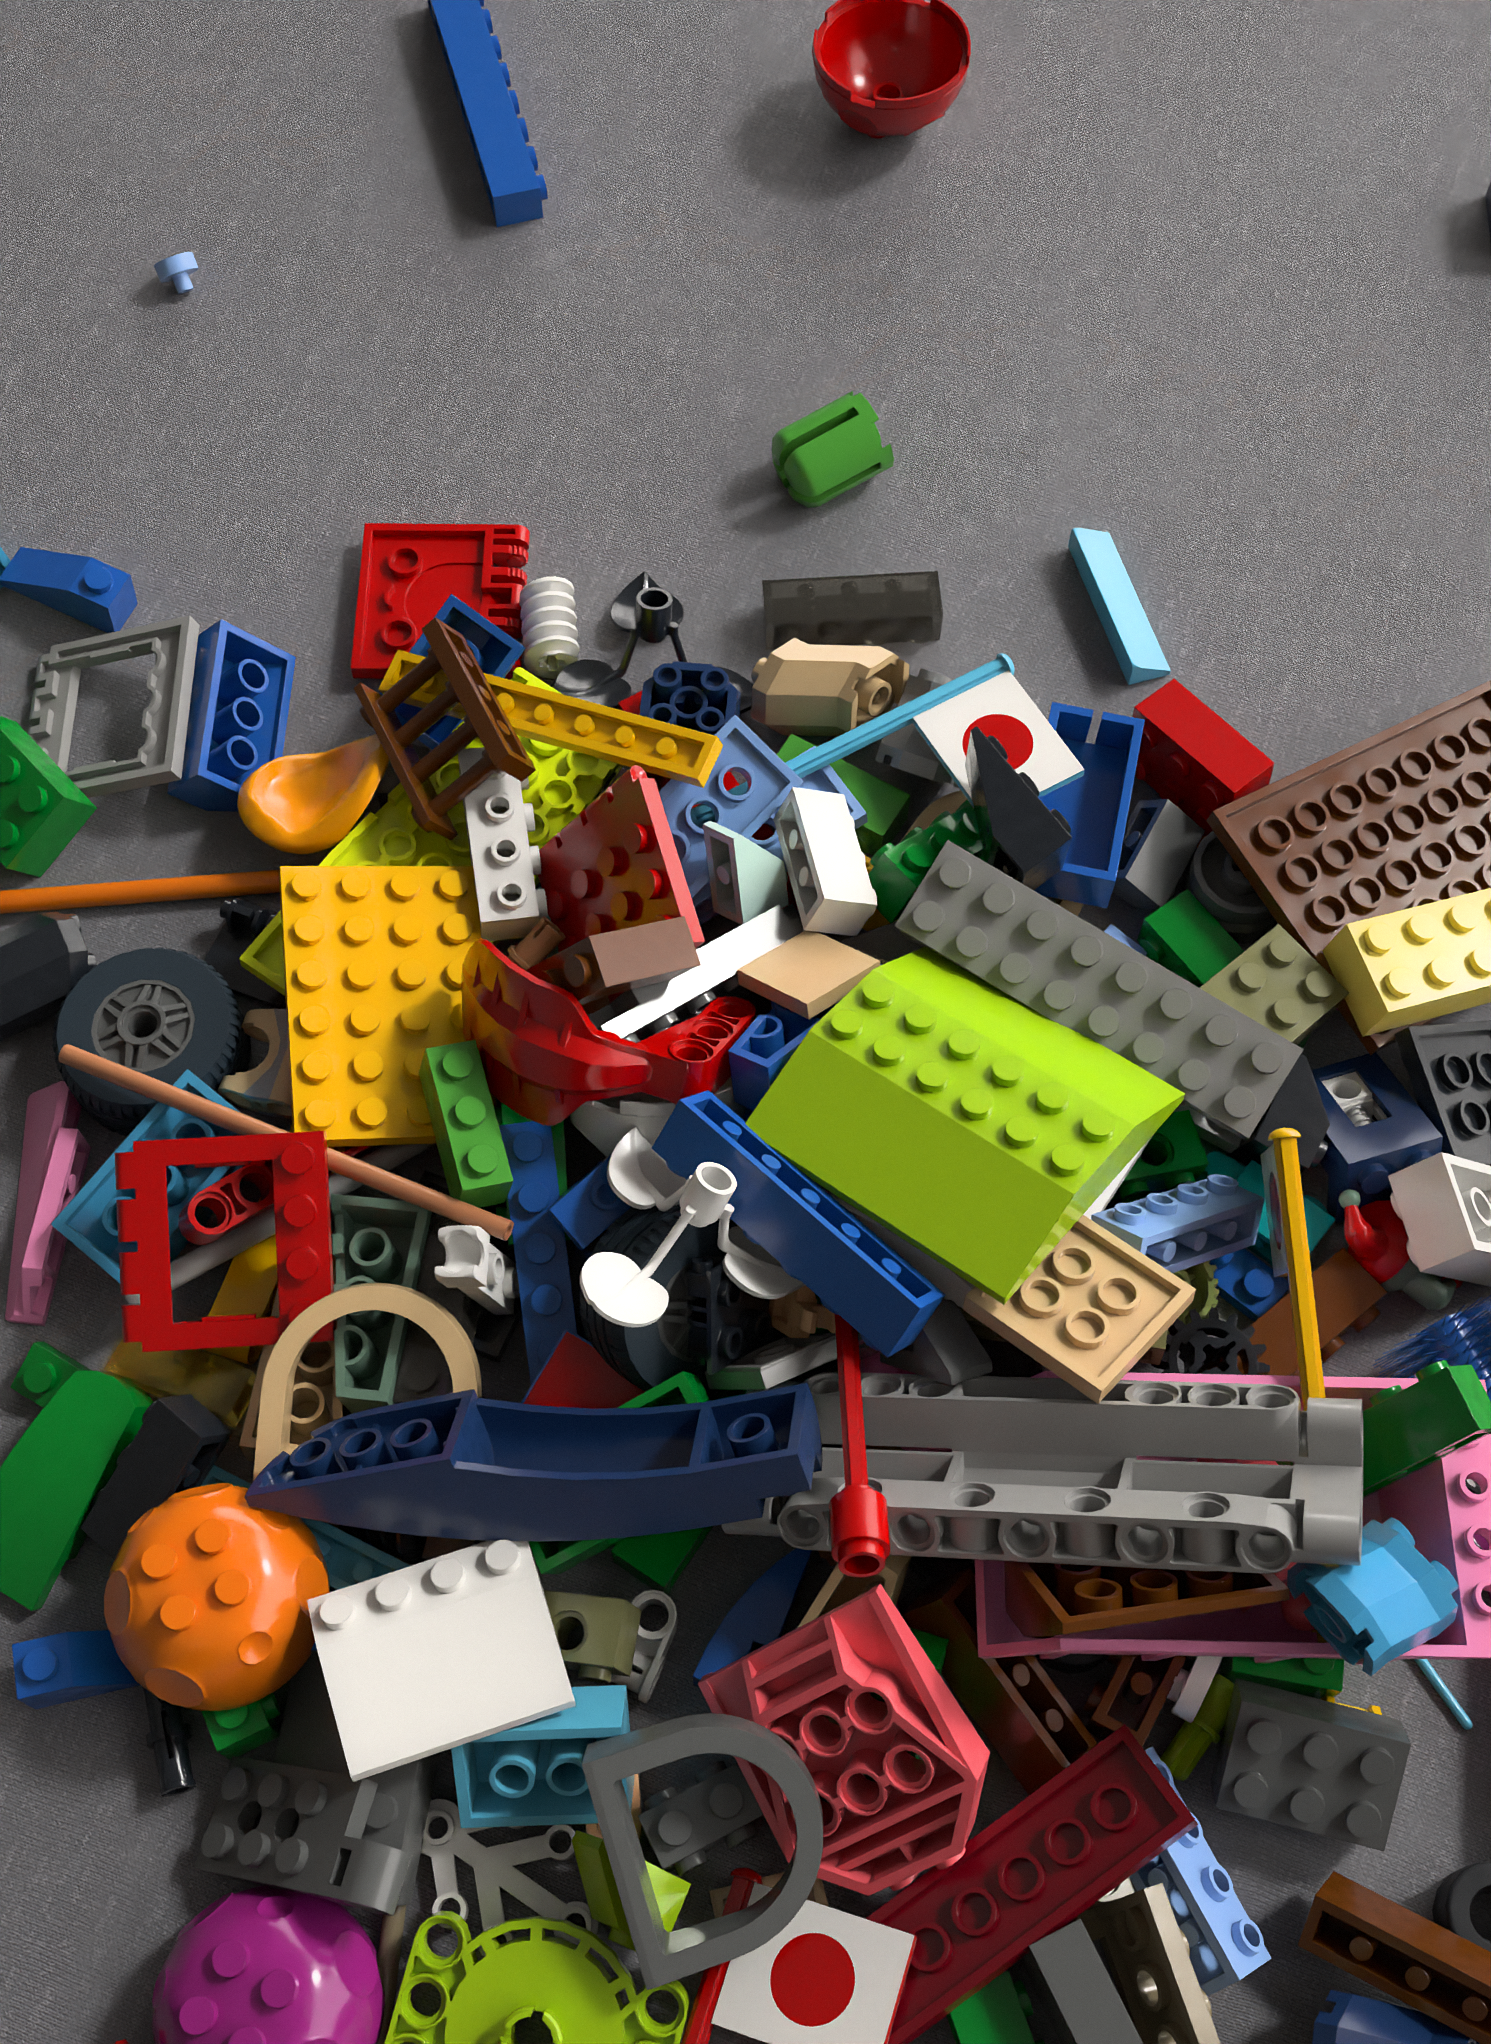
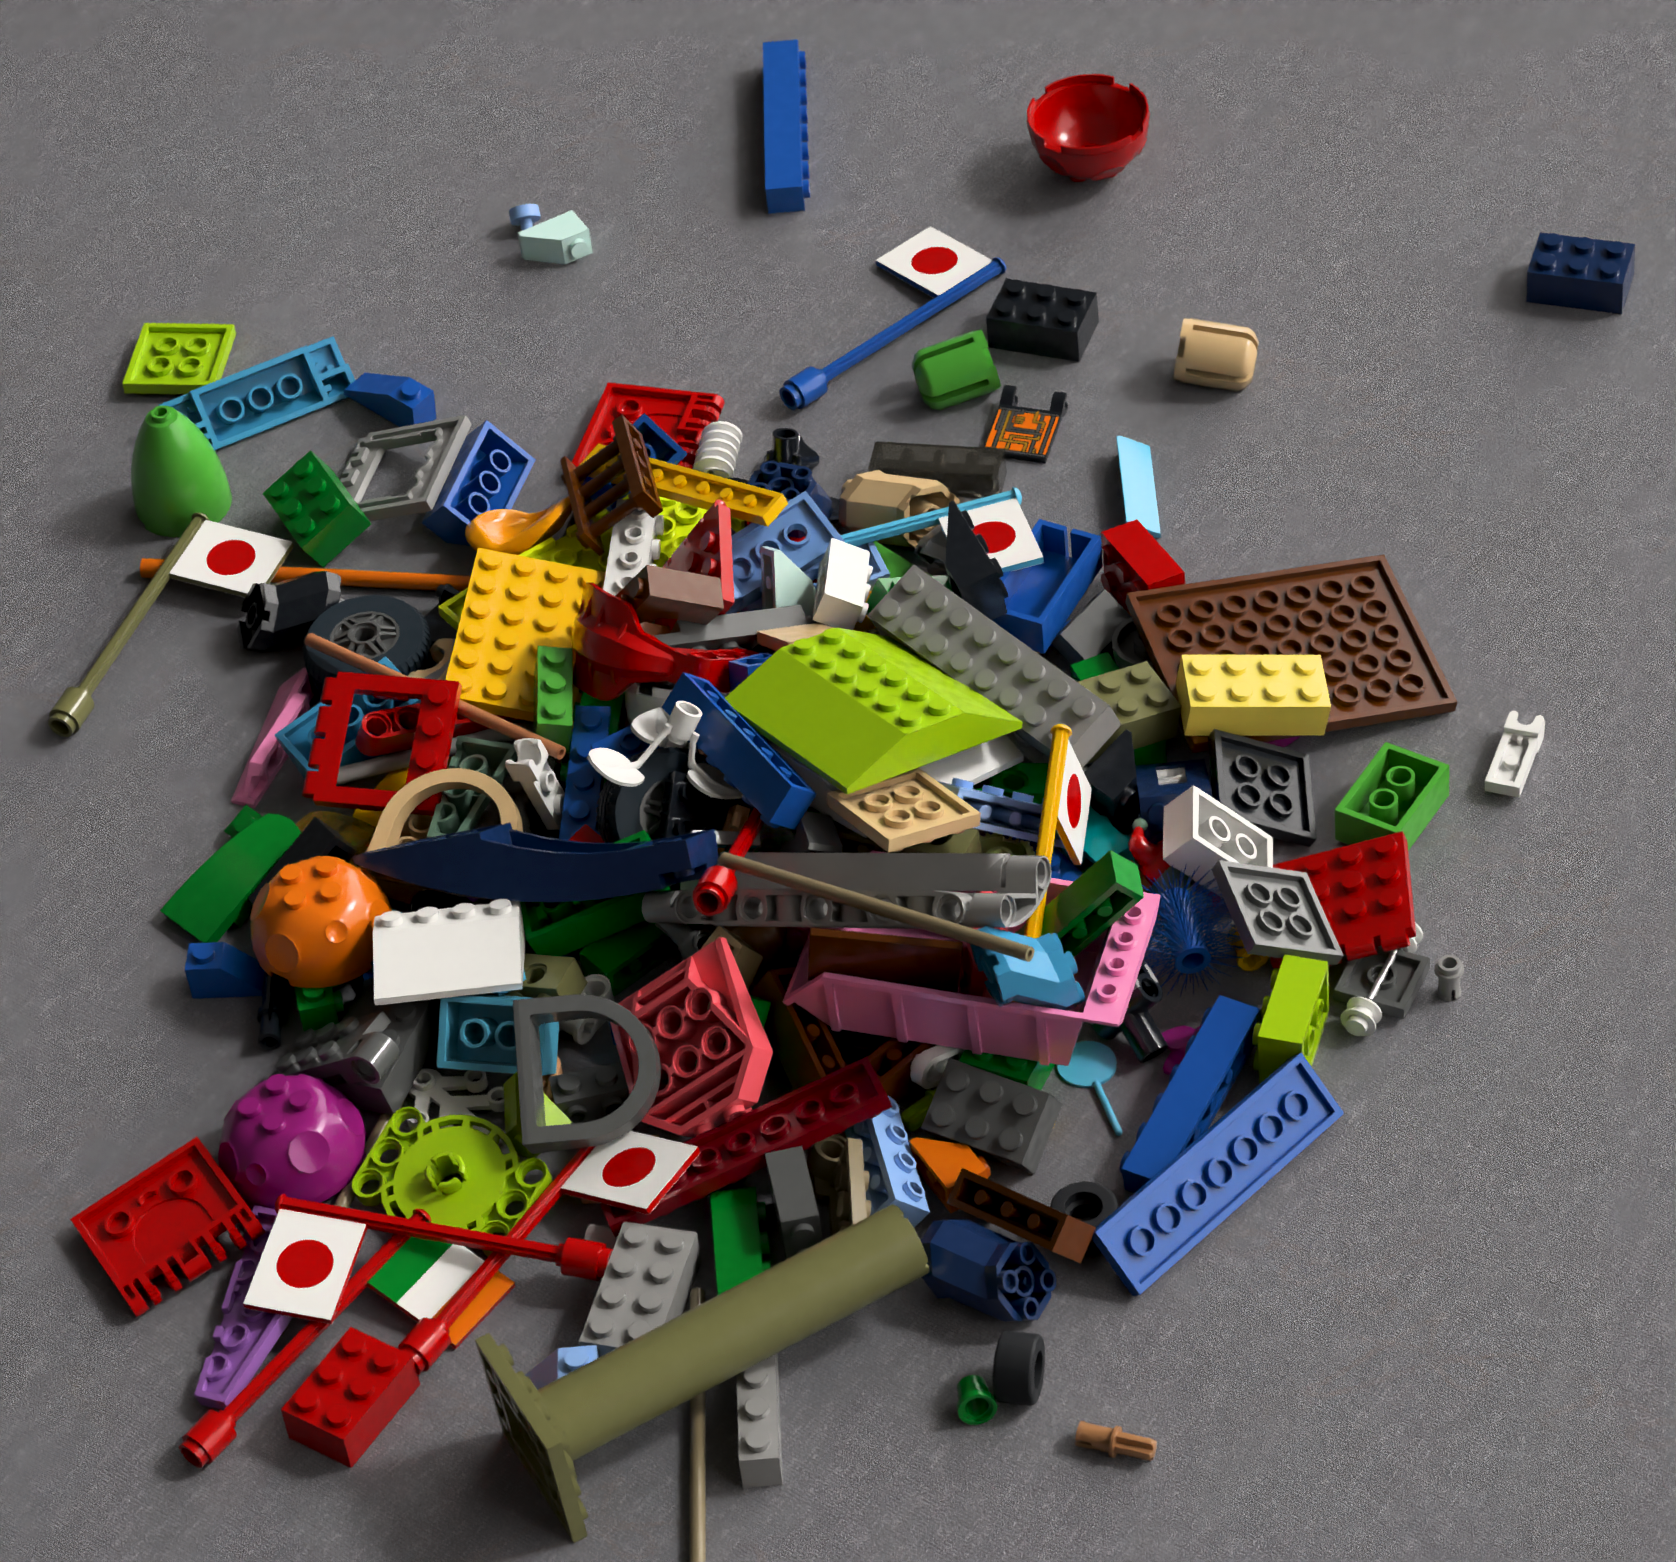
camera: 20 degrees right, 20 degrees down
none -> light aqua slope [518,210,593,264]
none -> dark tan piece [719,852,1034,962]
none -> flag [779,226,1006,410]
none -> orange slope [909,1137,991,1213]
none -> flag [982,385,1068,463]
none -> black brick [986,278,1099,362]
none -> tan cylinder [1173,318,1259,391]

